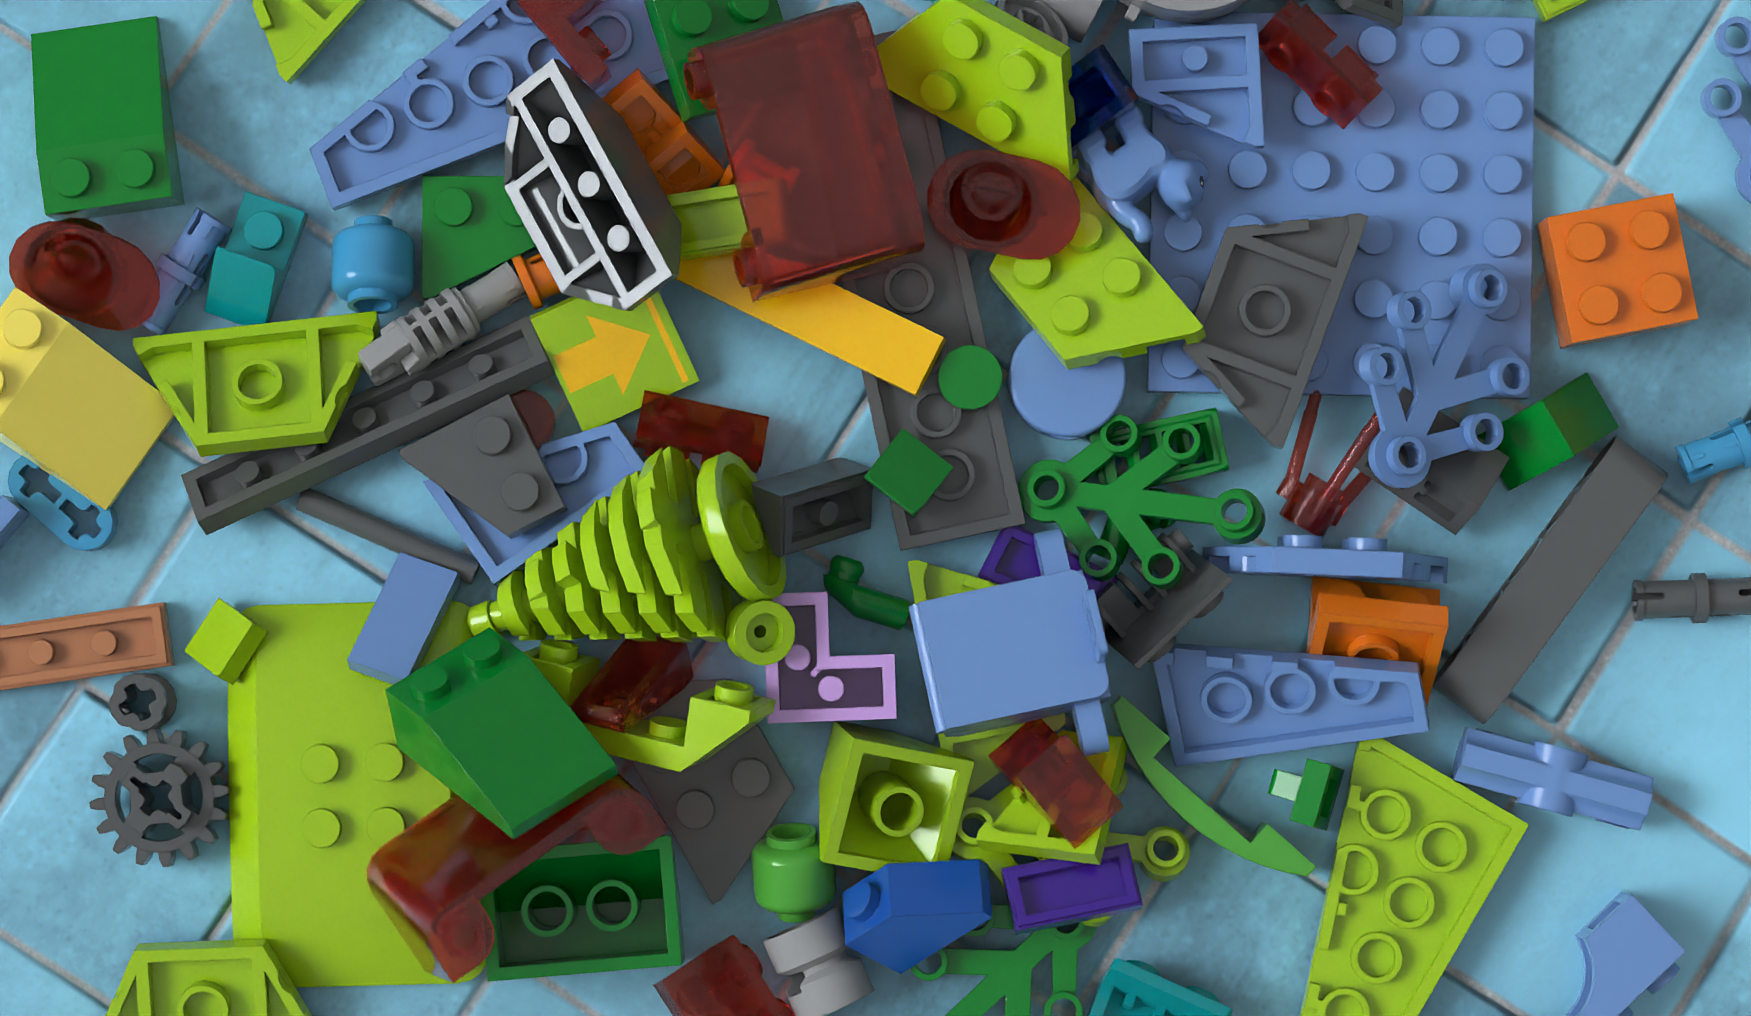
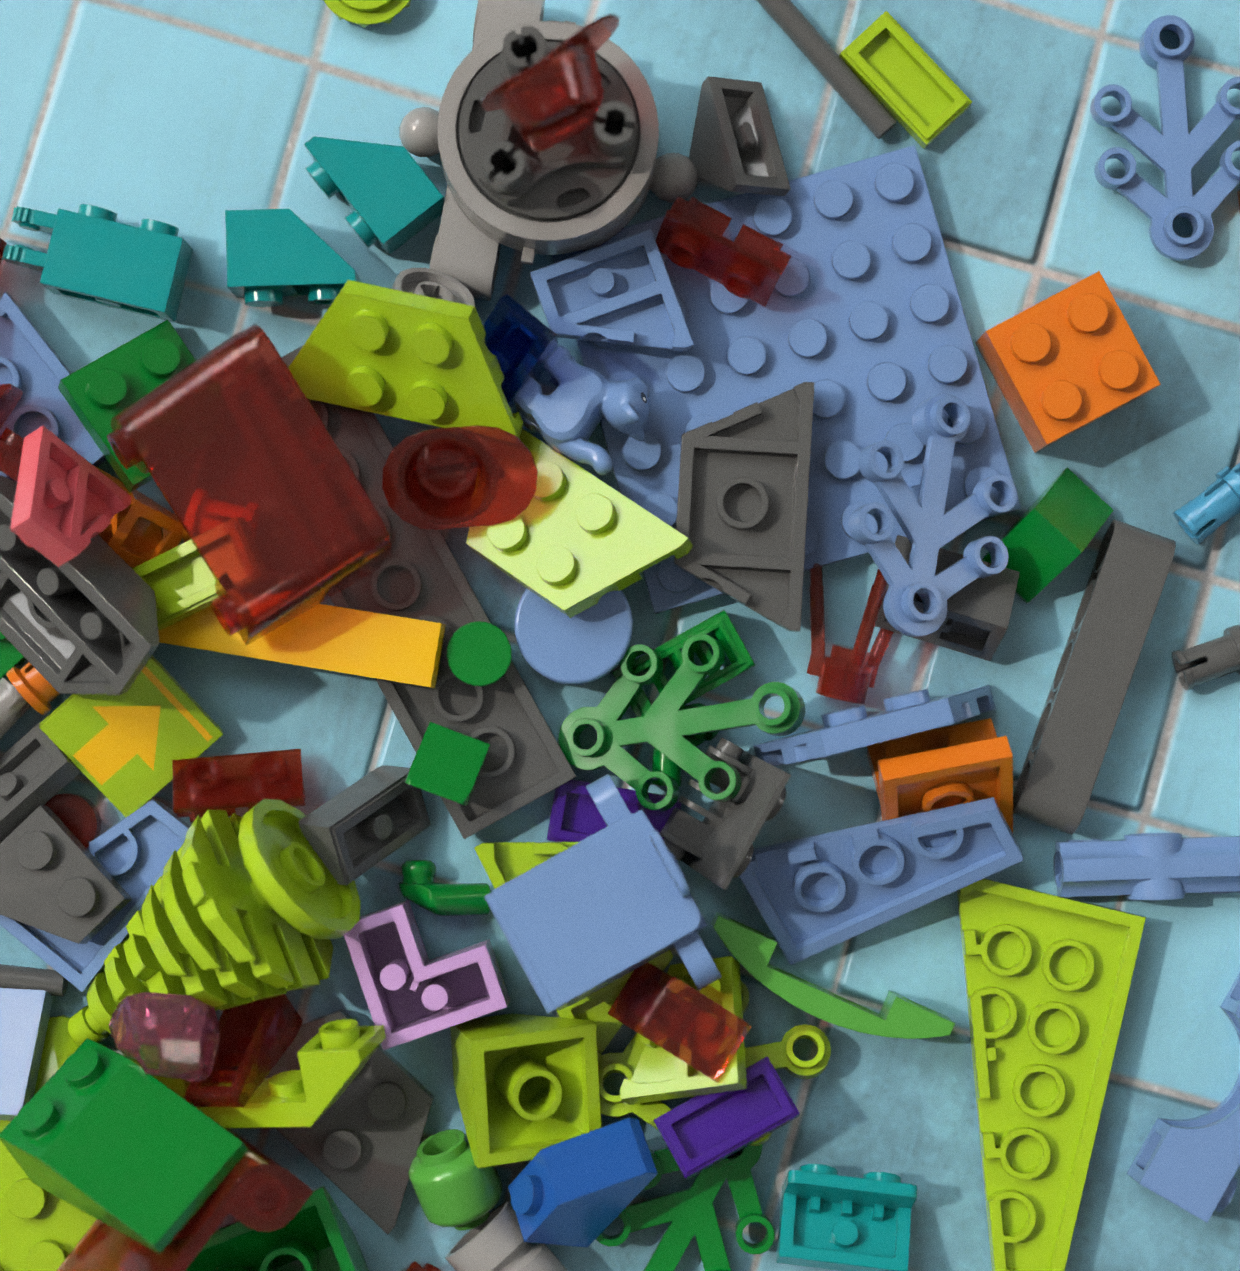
camera: 20 degrees left, 0 degrees up
lime tile [725,599,795,665] -> none
green tile [1267,758,1344,831] -> none
none -> coral wing [10,426,132,567]
none -> clear pink rock [109,992,219,1081]

